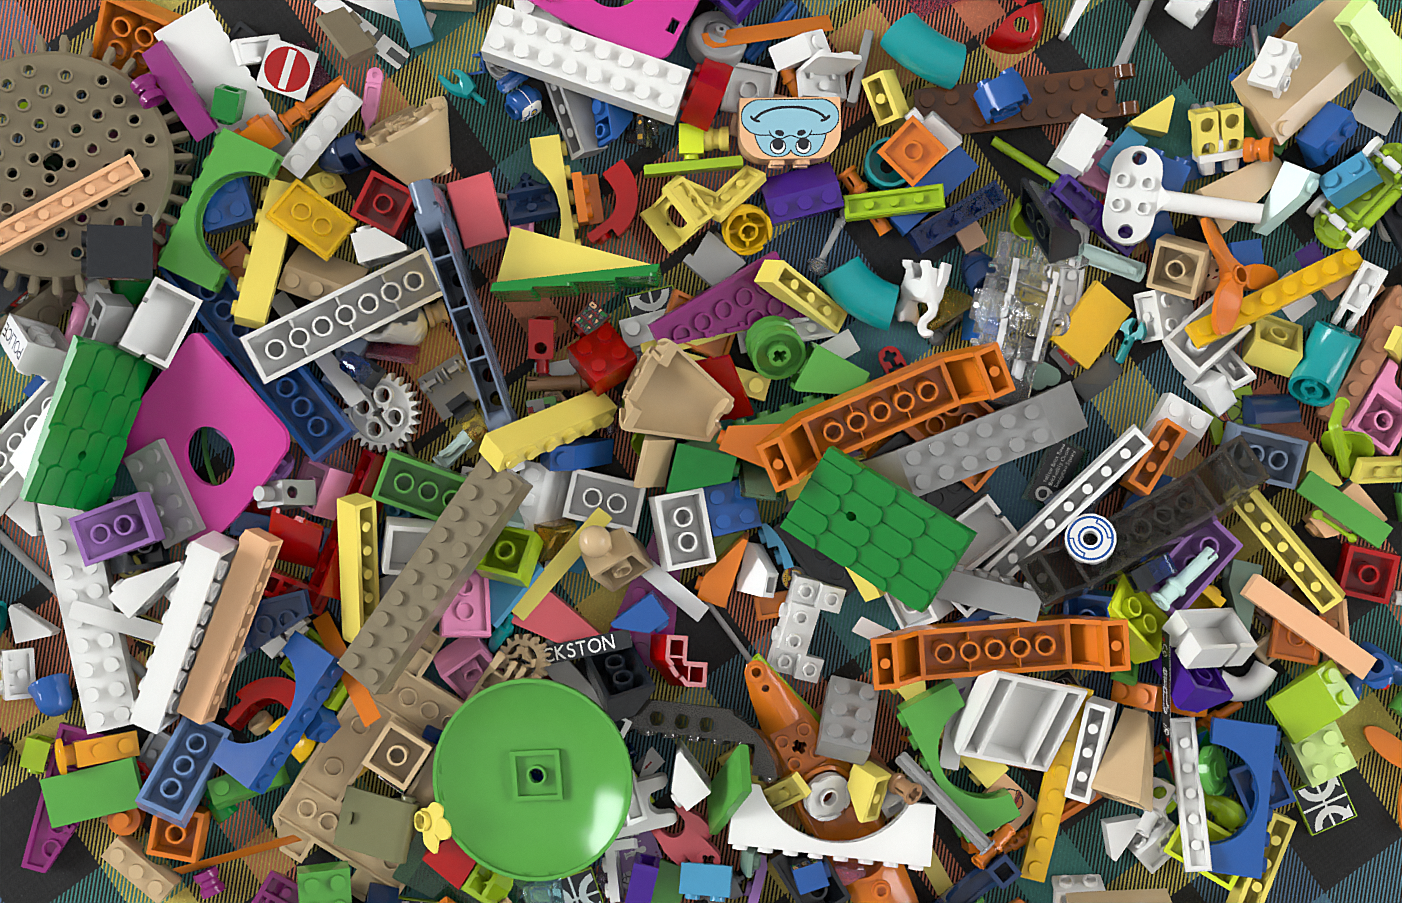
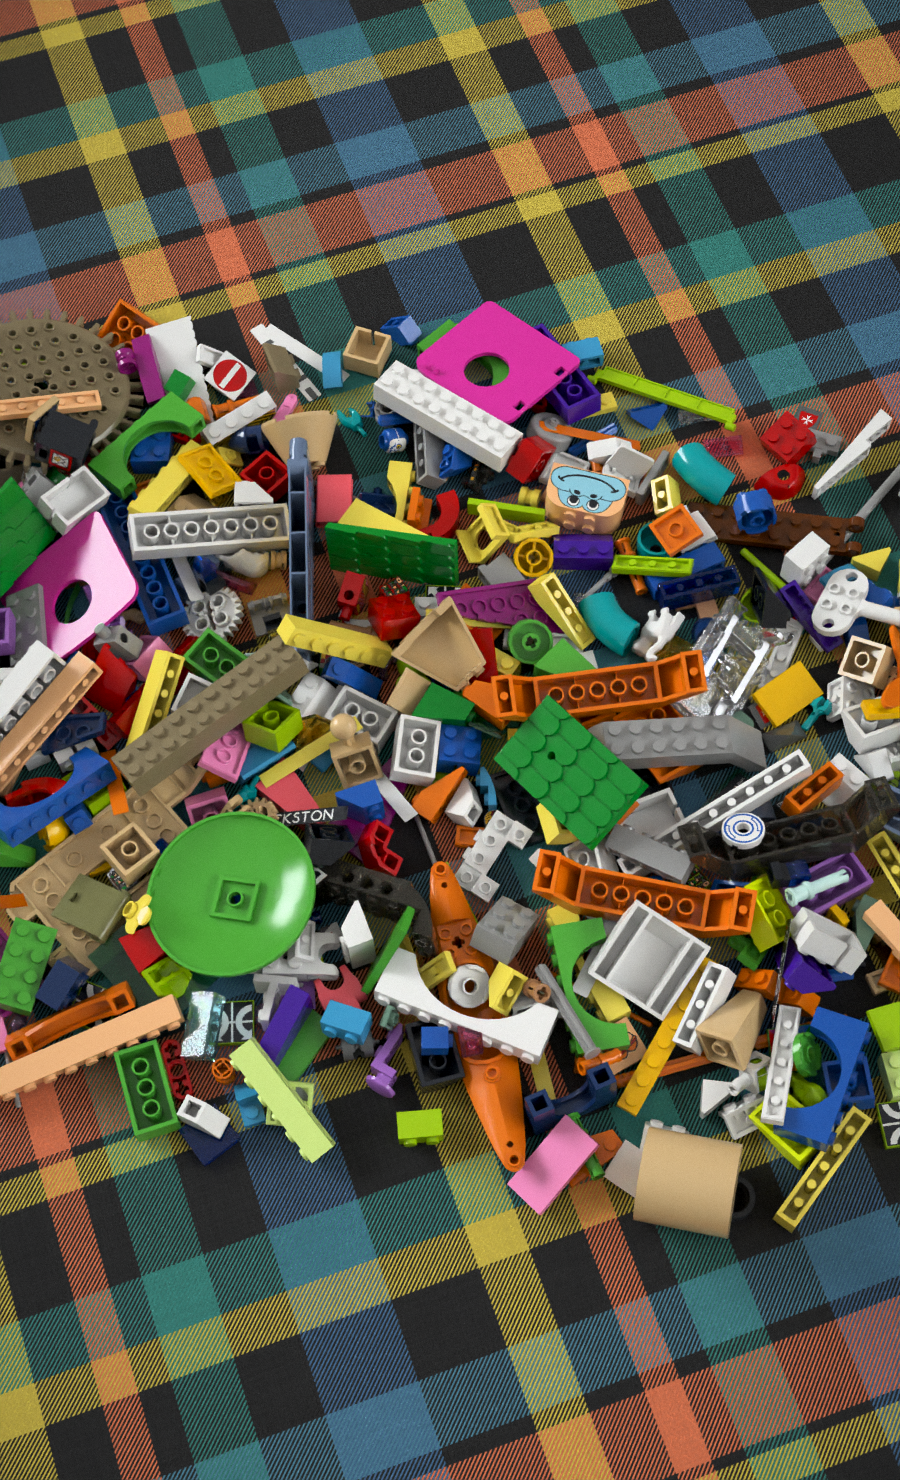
camera: 20 degrees right, 25 degrees down
neon yellow brick [679,123,704,161] -> none
light aqua piece [1076,242,1146,282] -> none
white cylinder [1219,661,1278,702] -> none
none -> tan tile [25,395,60,444]

